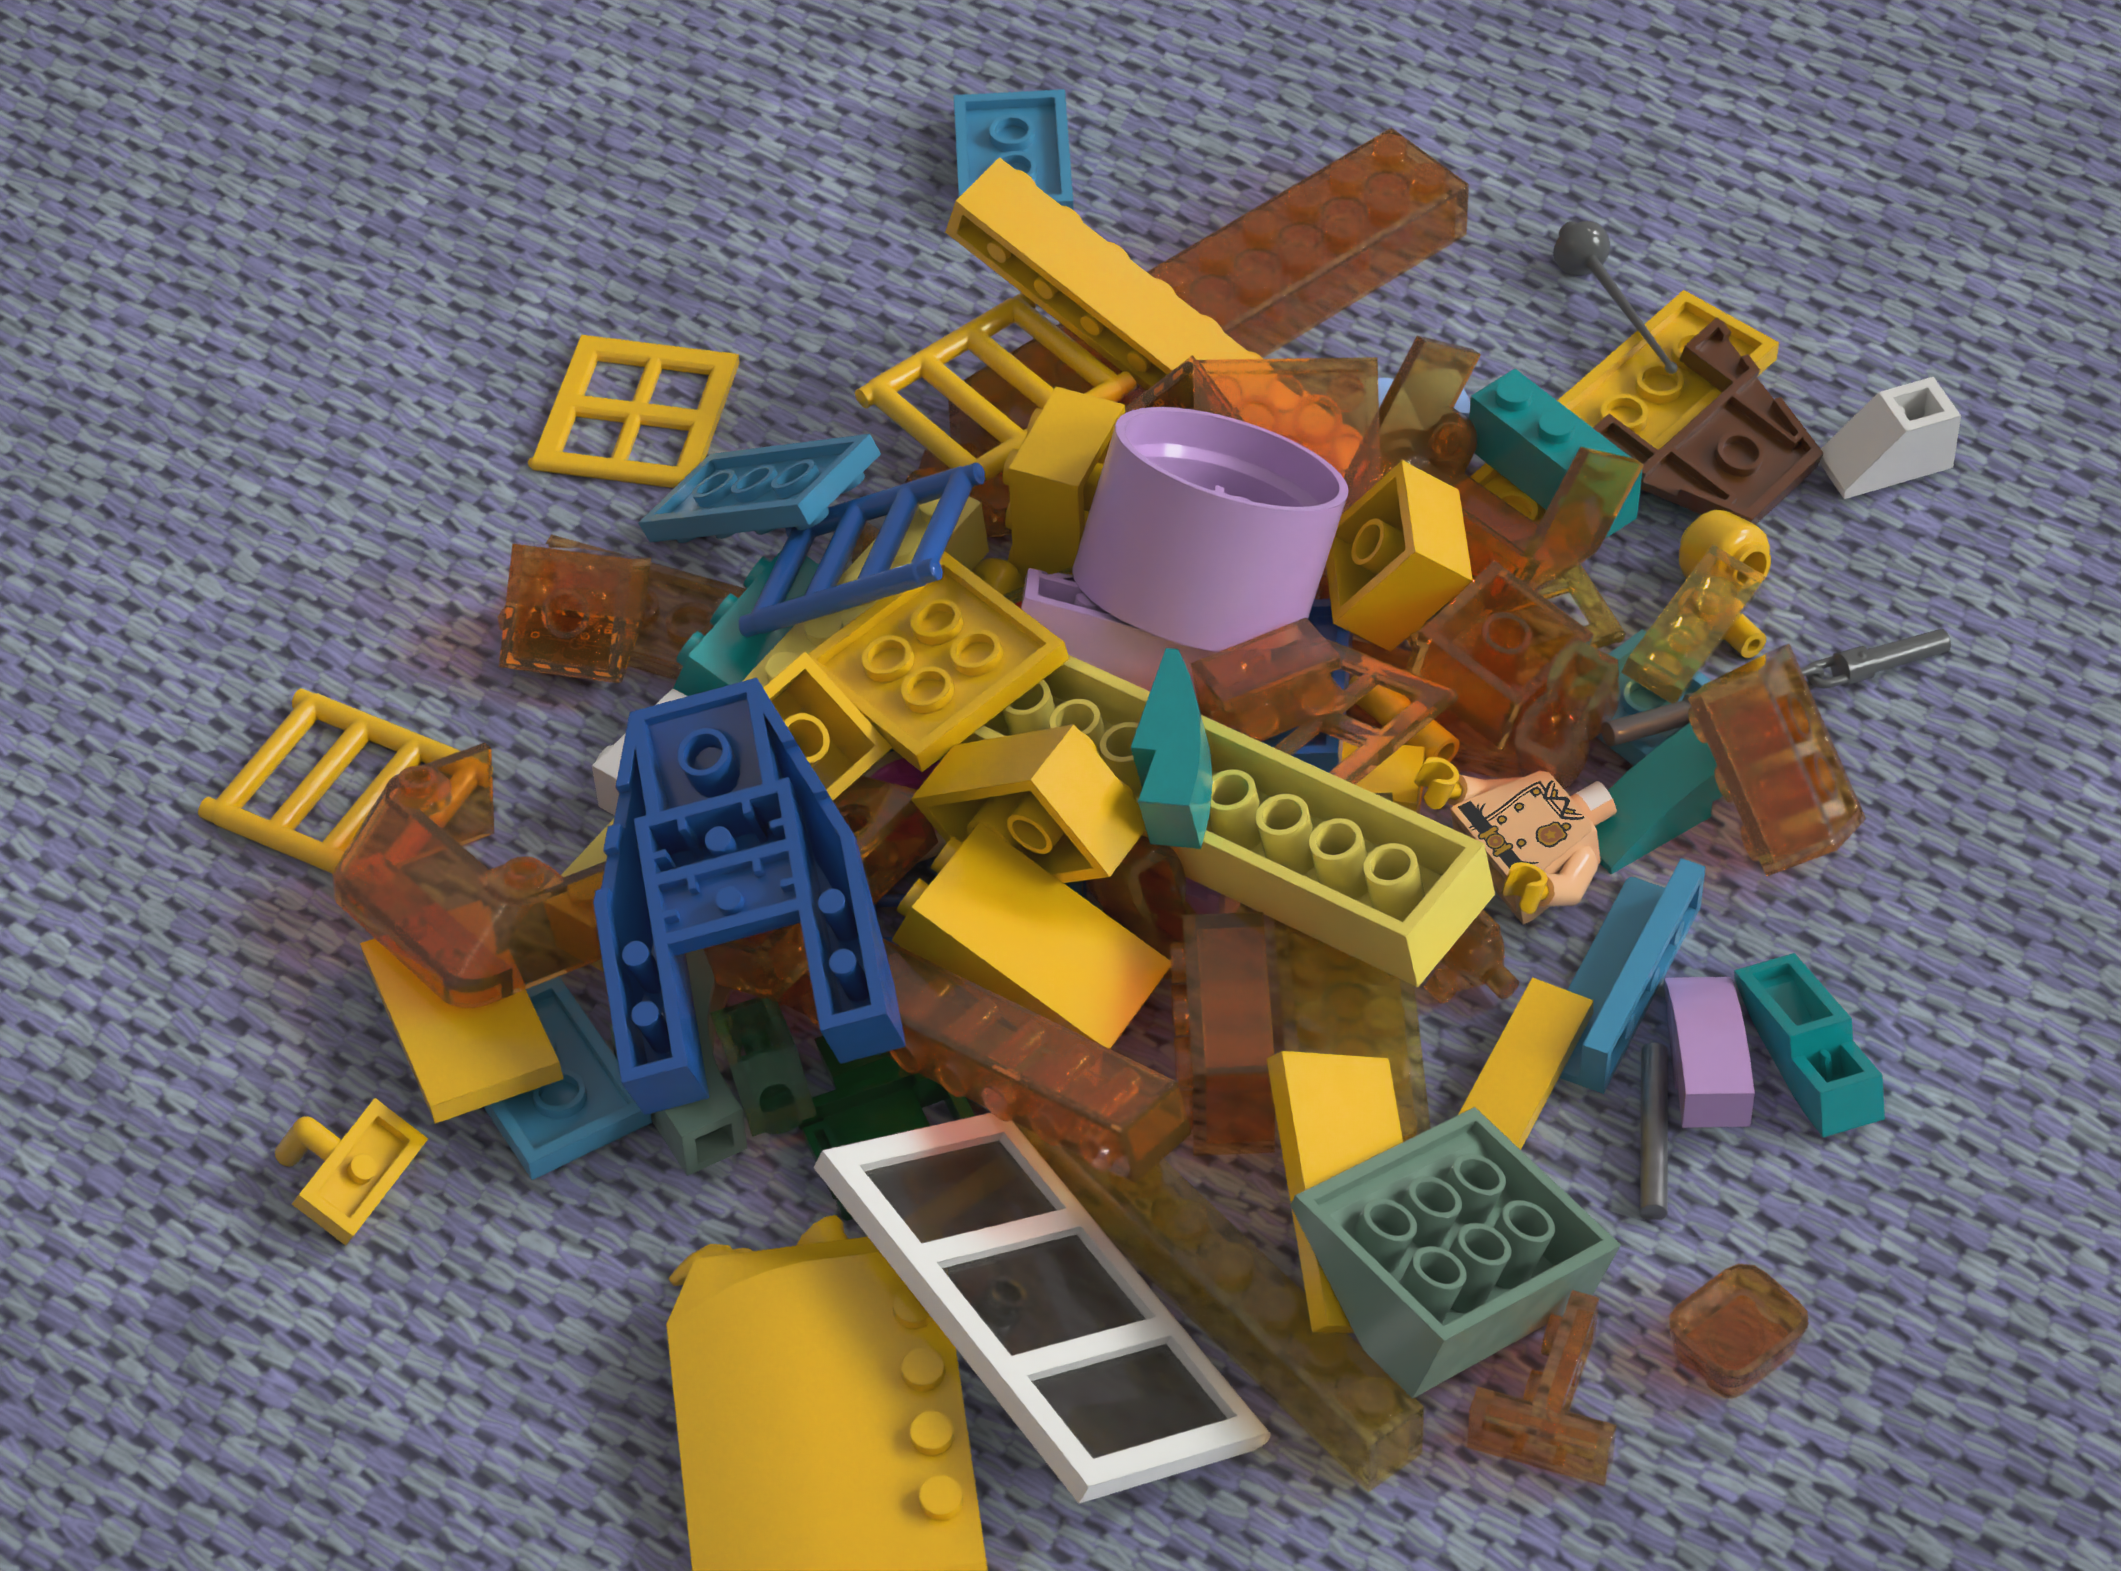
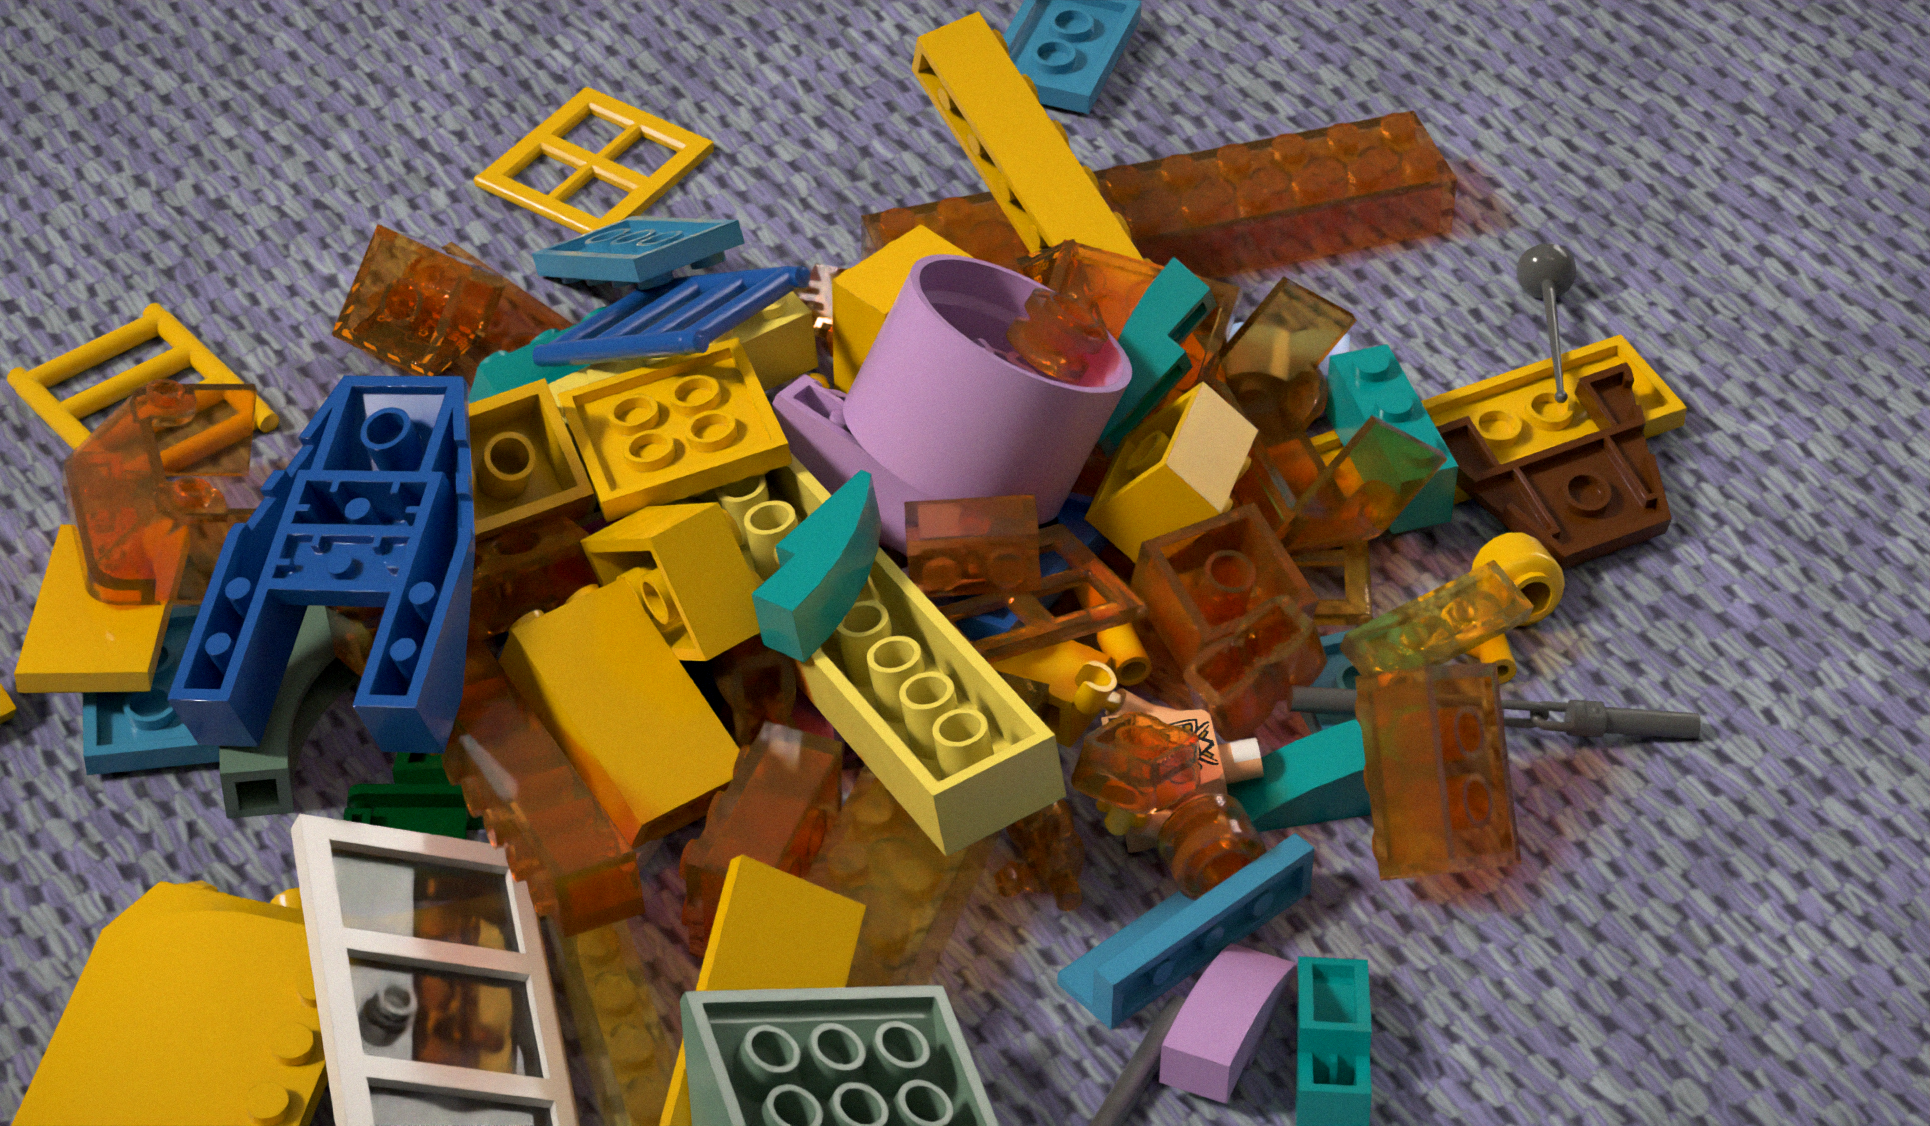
camera: 20 degrees right, 5 degrees down
clear green brick [710,992,817,1137] -> none
yellow bar [855,292,1137,488] -> none
yellow tile [1458,977,1594,1150] -> none
white slope [1820,377,1961,499] -> none
none -> clear orange wheel [1006,288,1109,383]
none -> clear orange piece [1071,712,1201,814]
none -> teal slope [1096,257,1217,458]
none -> clear orange wheel [1157,794,1267,901]

